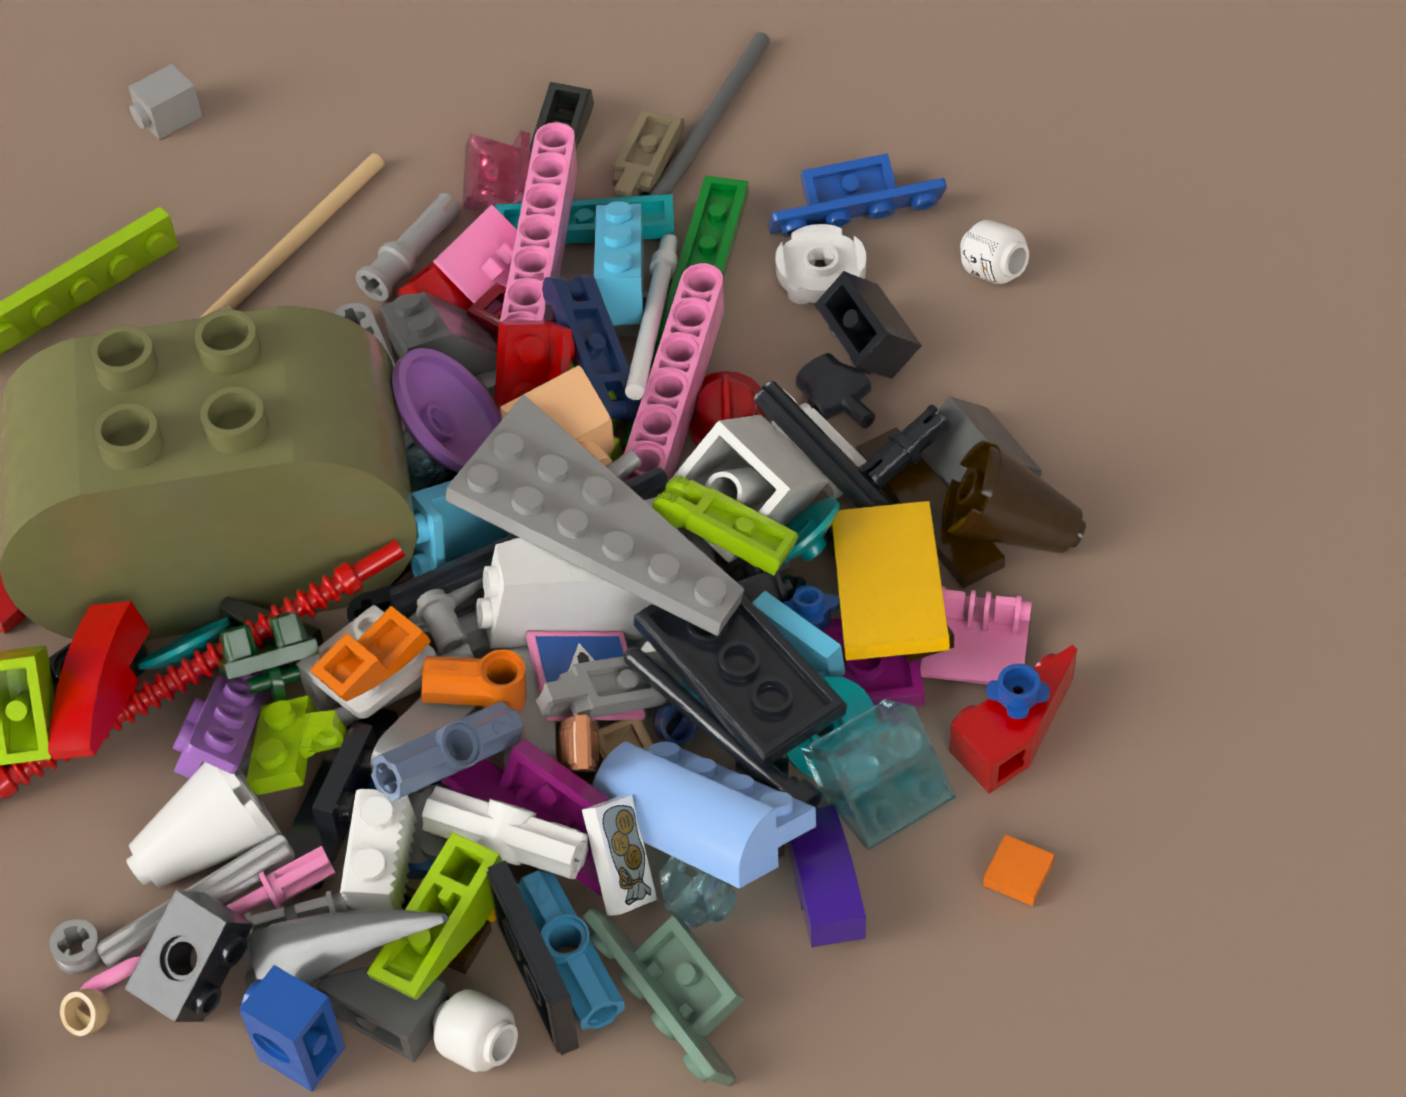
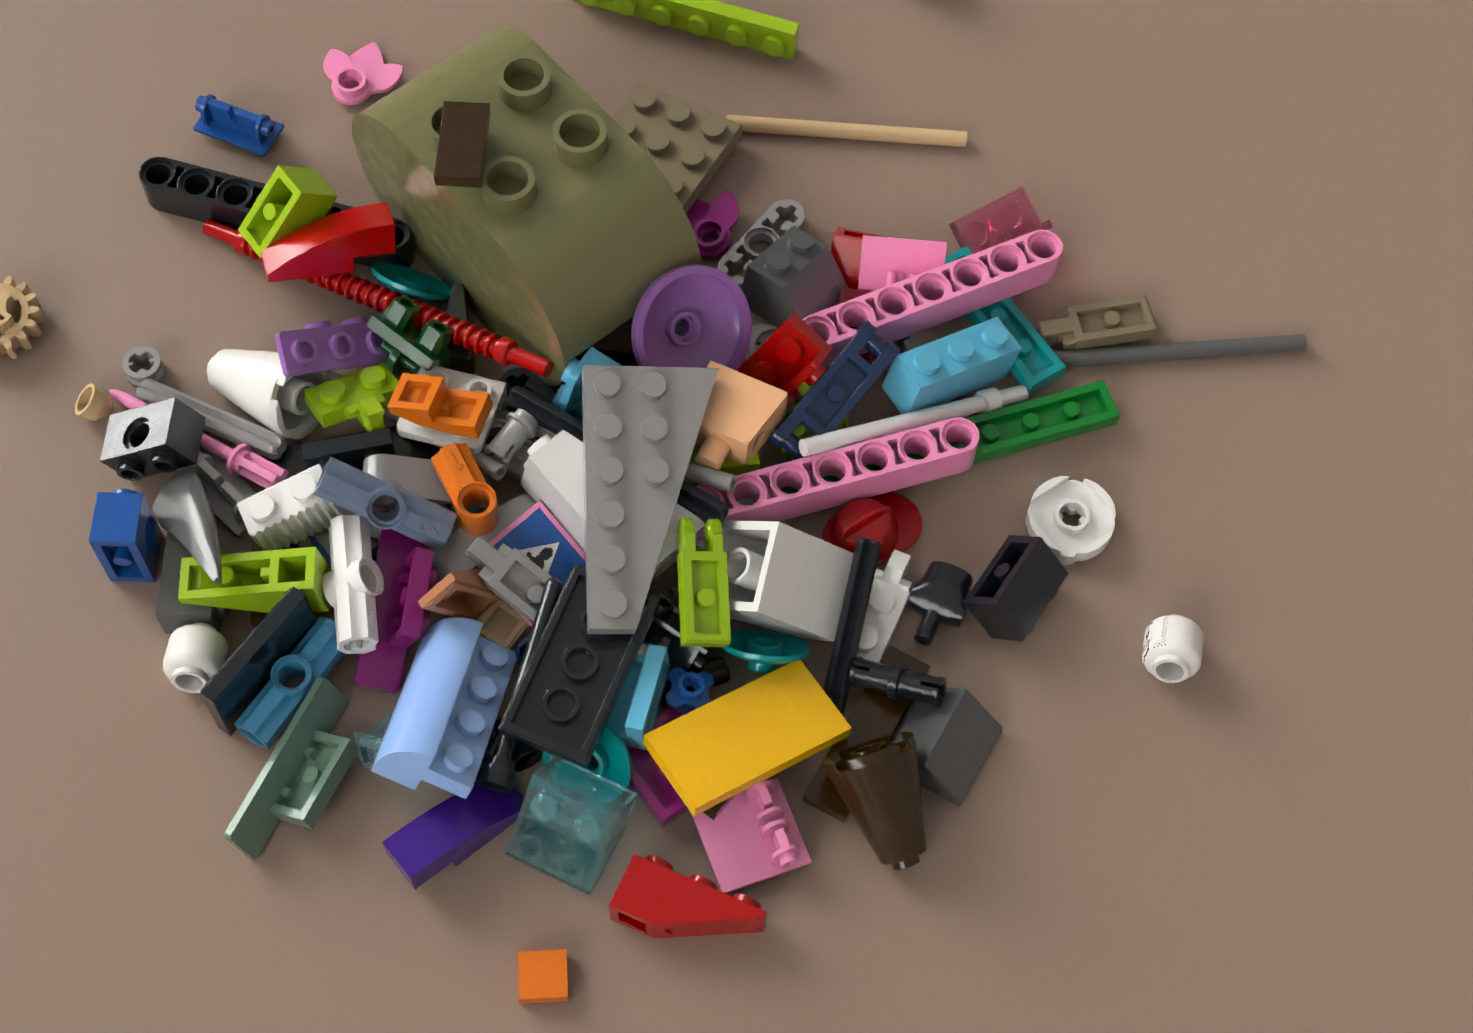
camera: 55 degrees right, 10 degrees up
light grey pin [355,193,461,302] -> none
pearl dark grey slope [527,82,594,159] -> none
tile [582,795,657,916] -> none
blue bracket [768,153,947,237] -> none
blue plate [986,664,1050,719] -> none
none -> dark brown tile [434,101,491,188]

